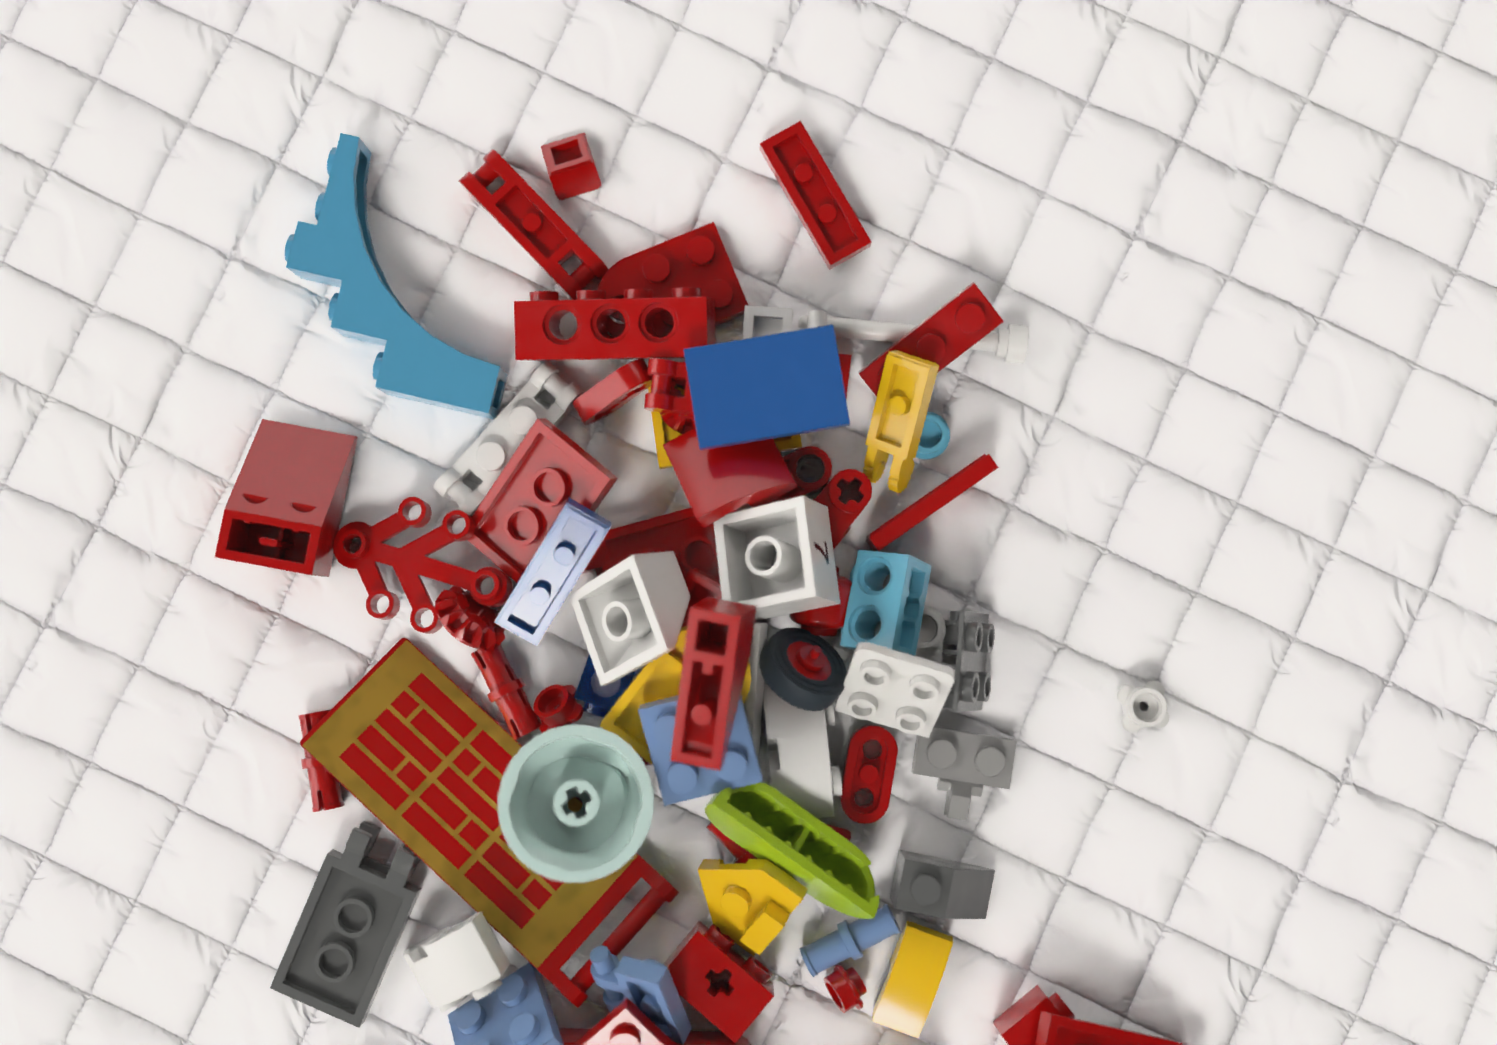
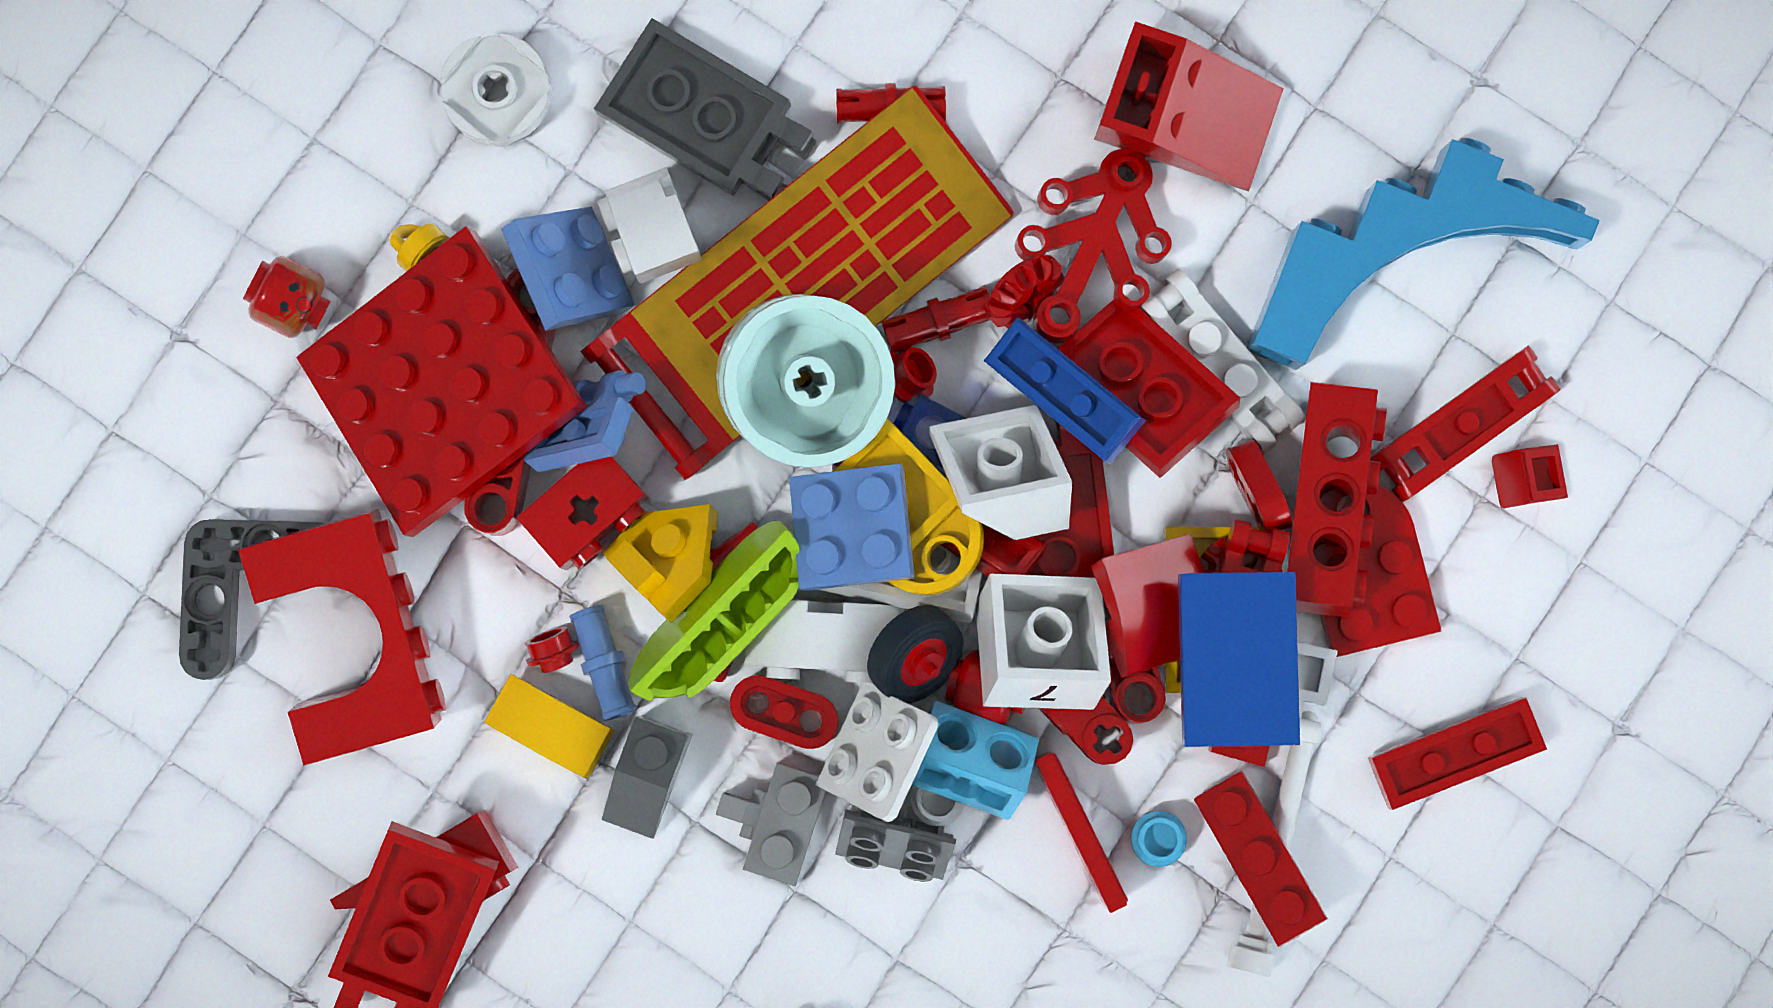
camera: 95 degrees right, 0 degrees up
red slope [670,597,757,771] -> none
yellow hinge [862,350,939,493] -> none

